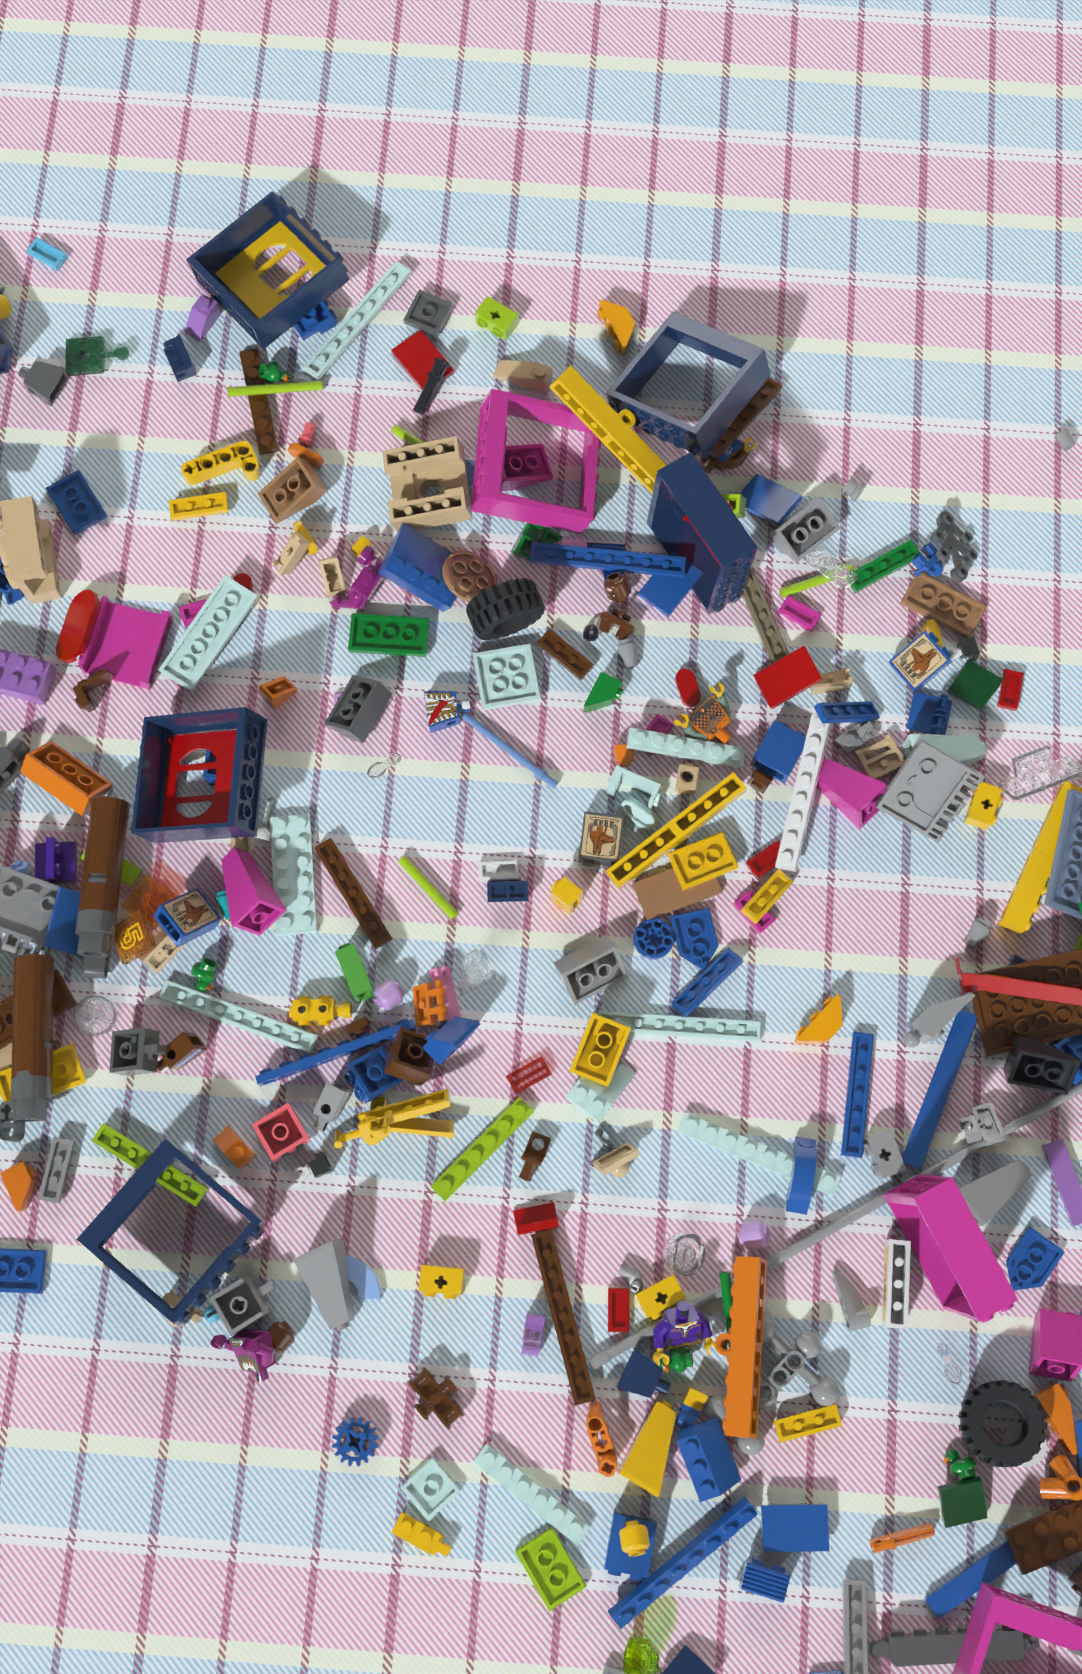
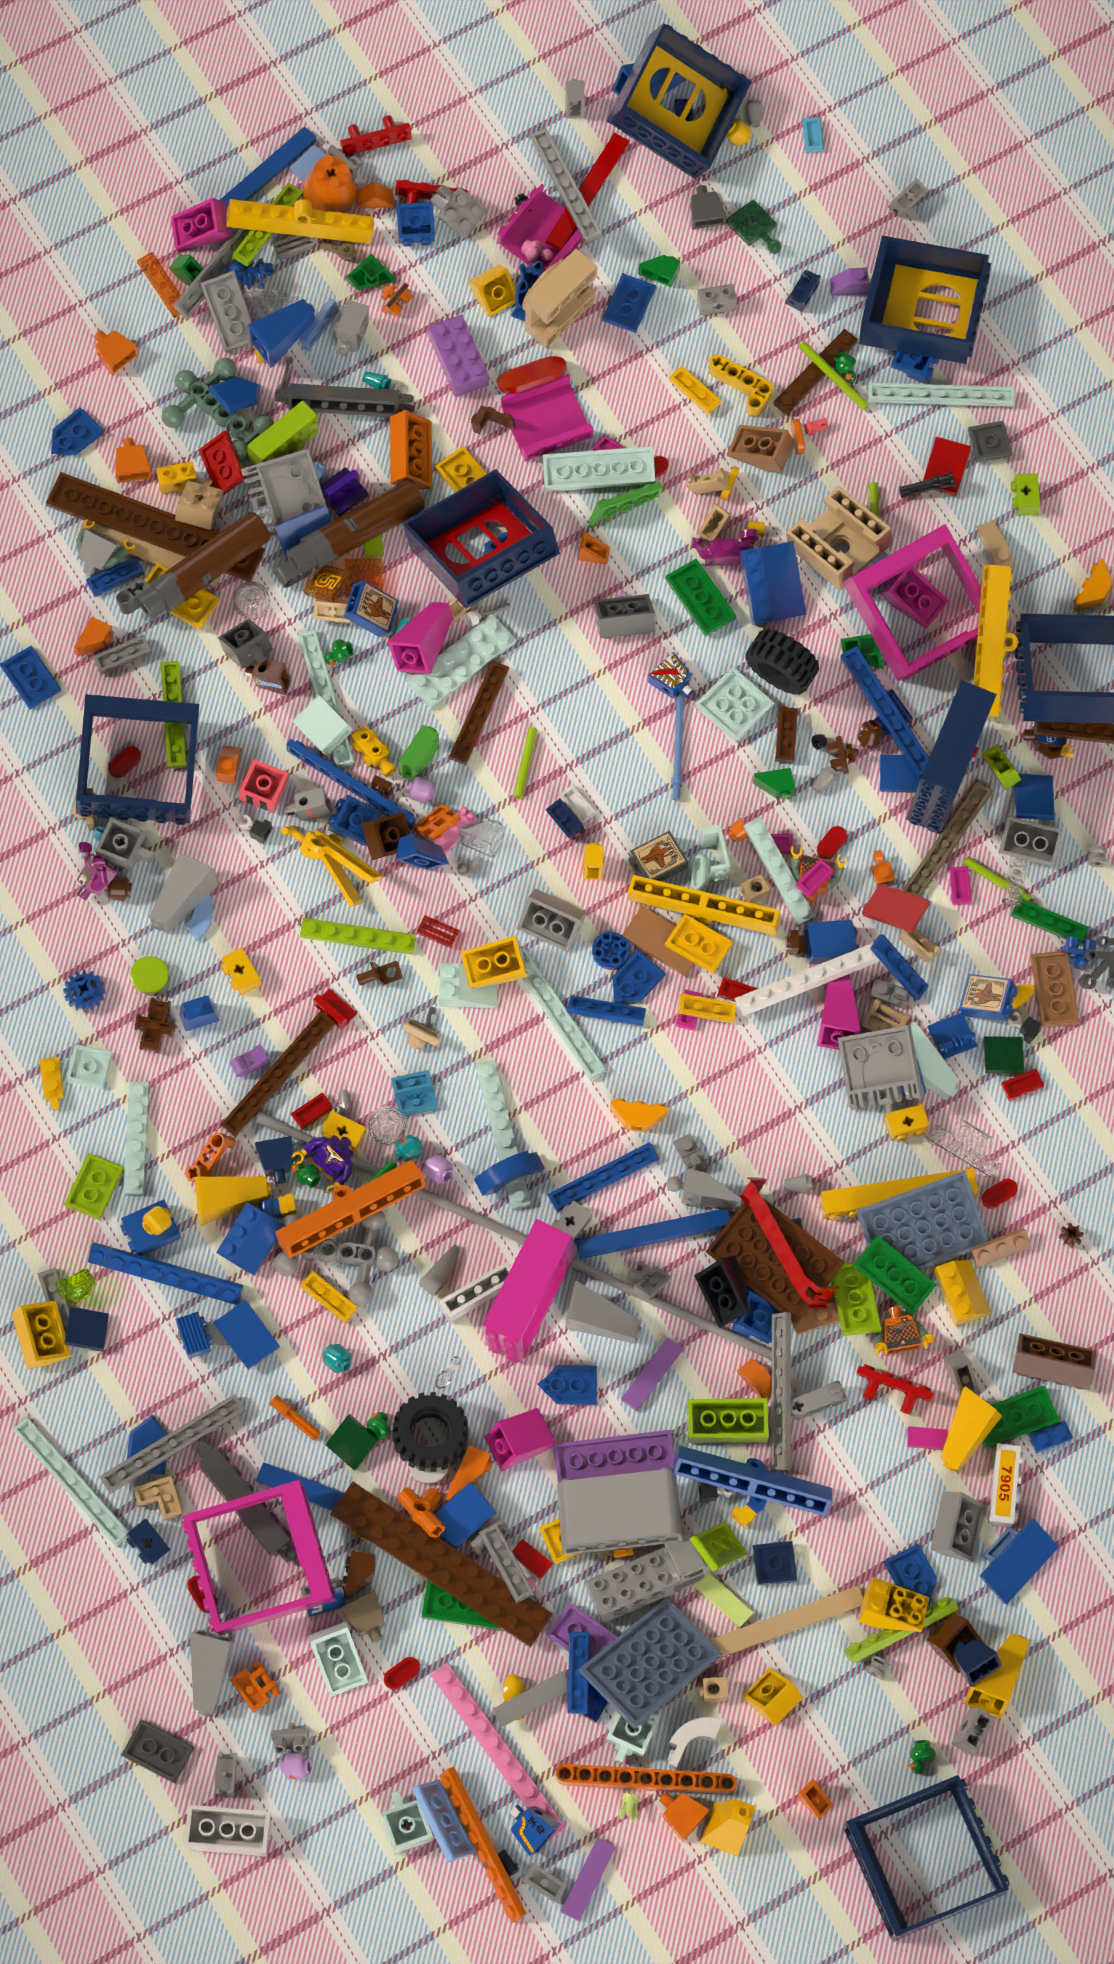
camera: 50 degrees right, 5 degrees down
clear piece [367,753,401,778] -> none
medium nougat tile [442,550,497,602] -> none
none -> red tile [108,746,141,778]
none -> lime tile [130,956,169,996]
none -> blue torso [179,995,220,1032]
none -> light aqua panel [292,696,353,757]
none -> teal head [323,1344,352,1373]
none -> dark azure slope [391,1070,438,1118]
none -> teal head [394,1135,424,1163]
none -> yellow tile [435,446,487,492]
none -> light grey arm [457,856,484,876]
none -> bright green wing [588,482,663,528]
none -> green slope [638,255,681,287]
none -> light grey hinge [673,1133,708,1172]
none -> light grey brick [697,284,737,316]
none -> dark pink tile [795,858,835,898]
none -> orange plate [871,850,895,886]
none -> light grey hinge [888,178,929,217]

